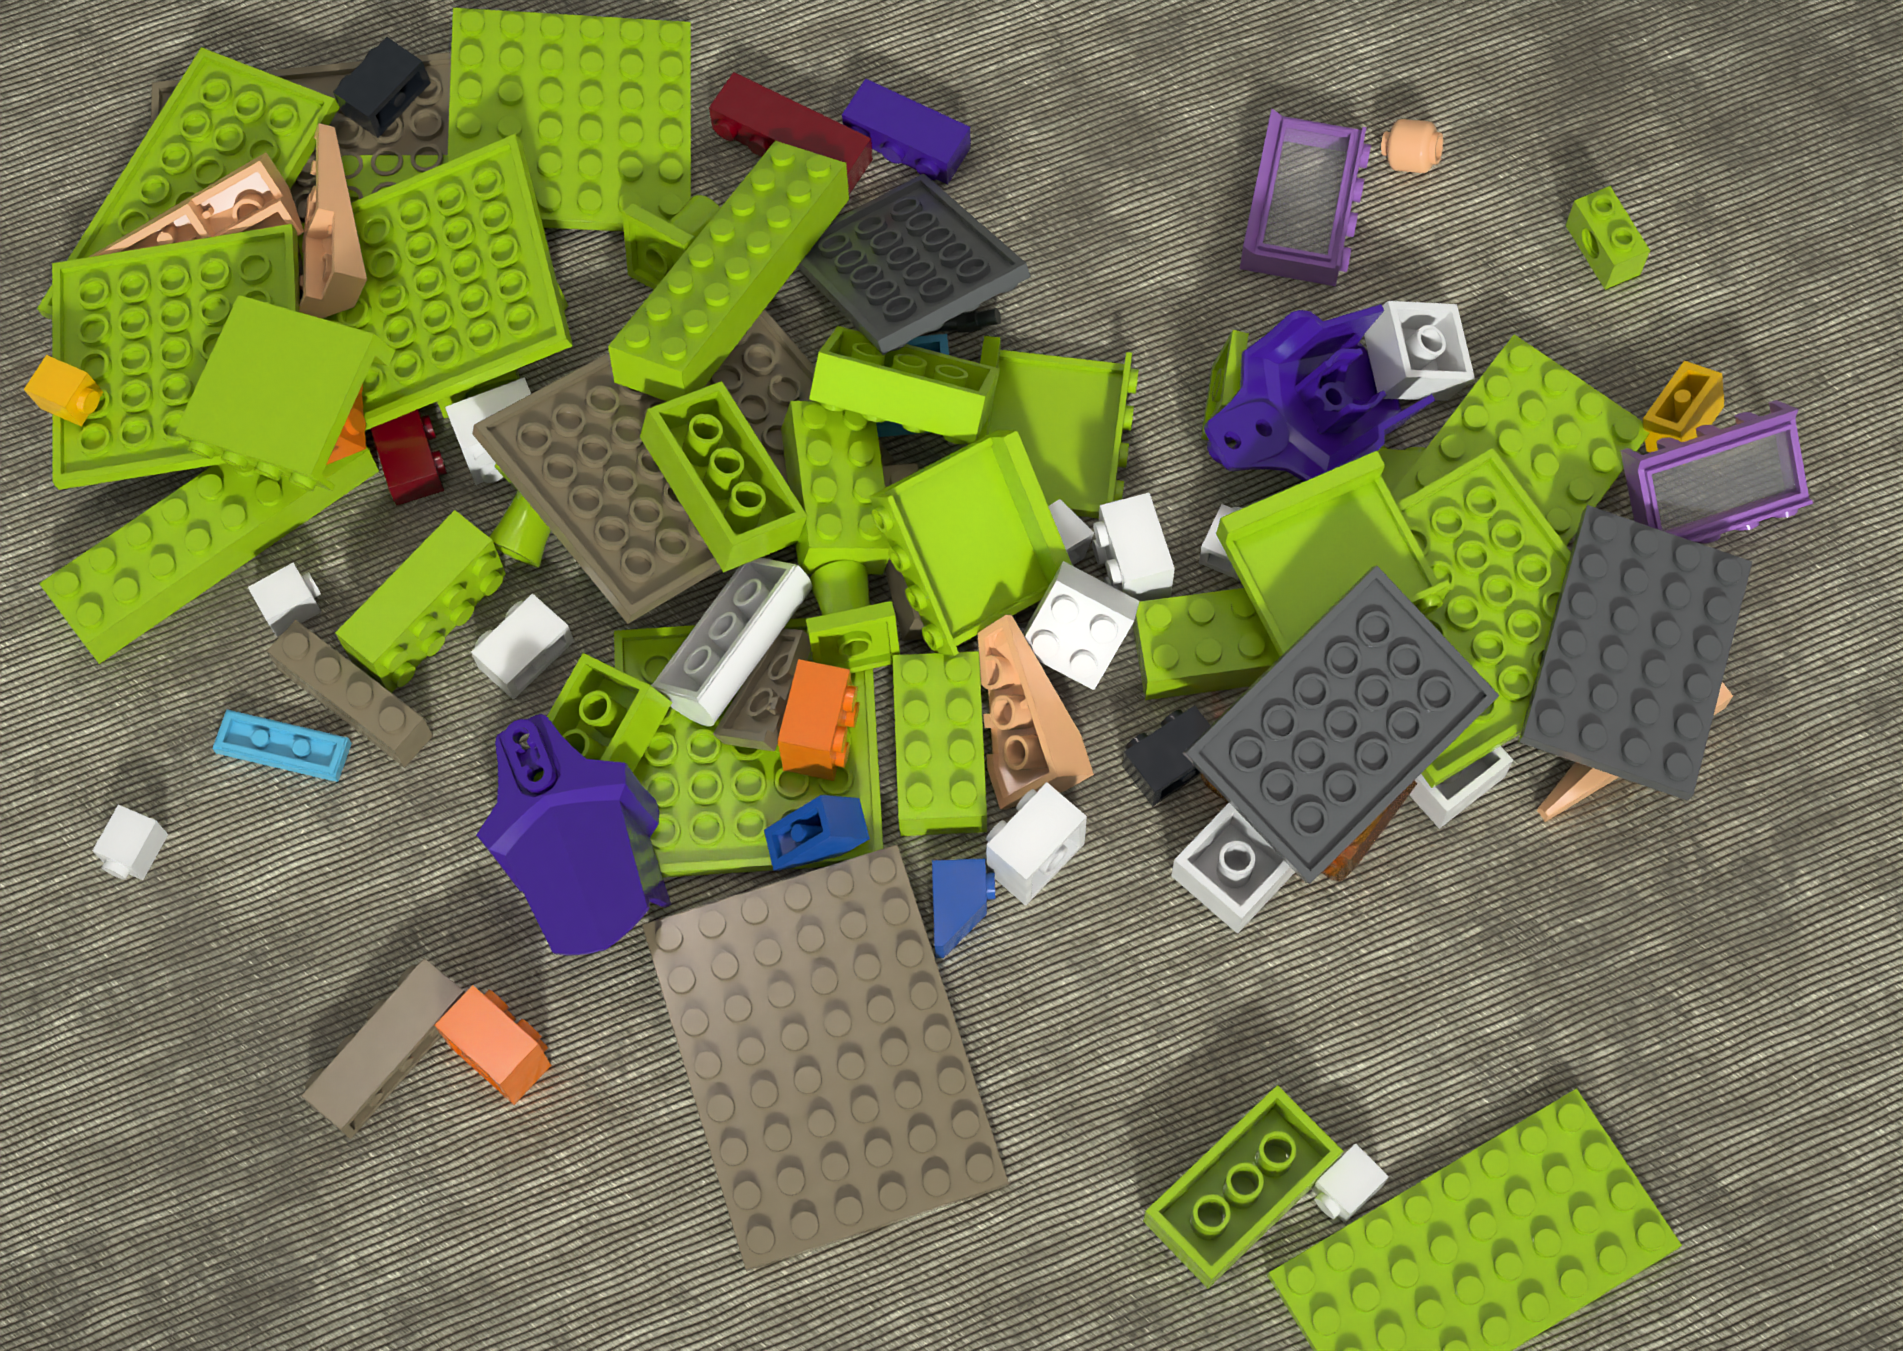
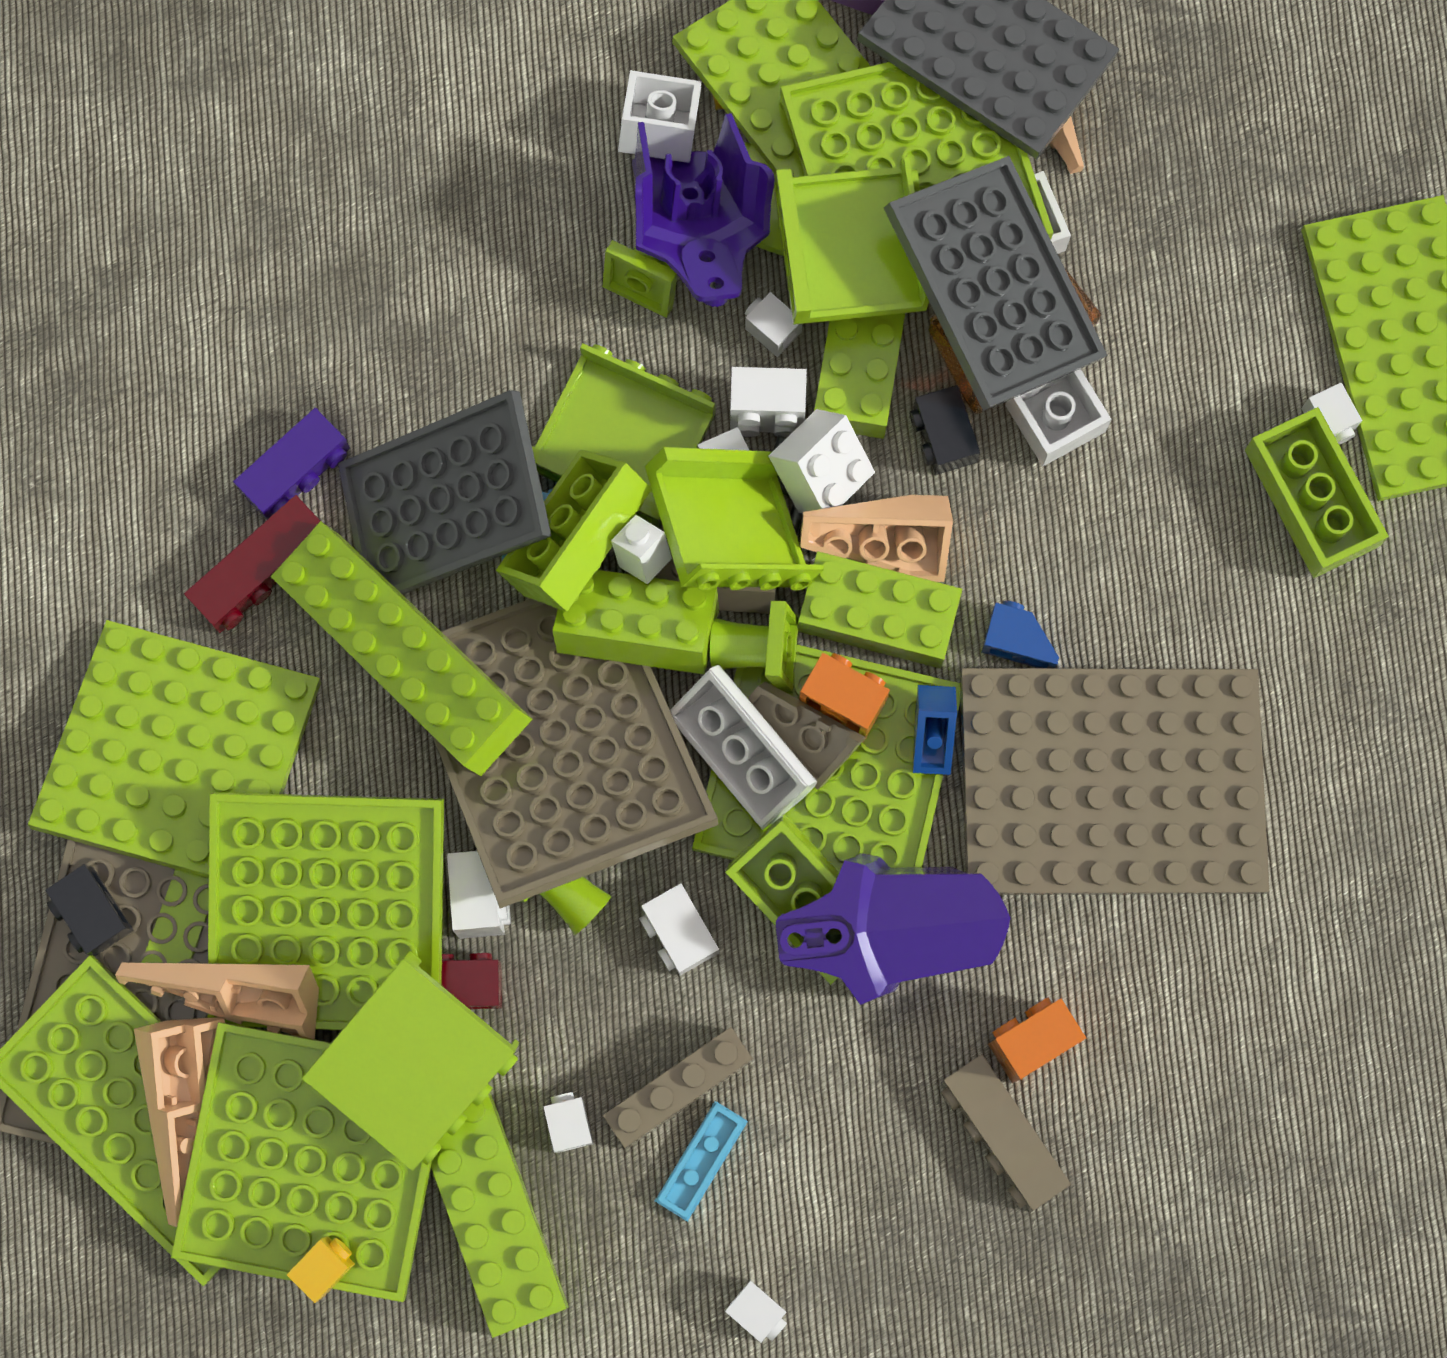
camera: 75 degrees left, 10 degrees up
lime brick [335,510,506,693] -> none
lime plant [622,195,720,290] -> none
lime brick [640,381,807,572] -> none
white brick [986,782,1087,906] -> none
window [1240,108,1371,286] -> none
light nougat head [1381,119,1443,173] -> none
none -> white brick [611,515,672,584]

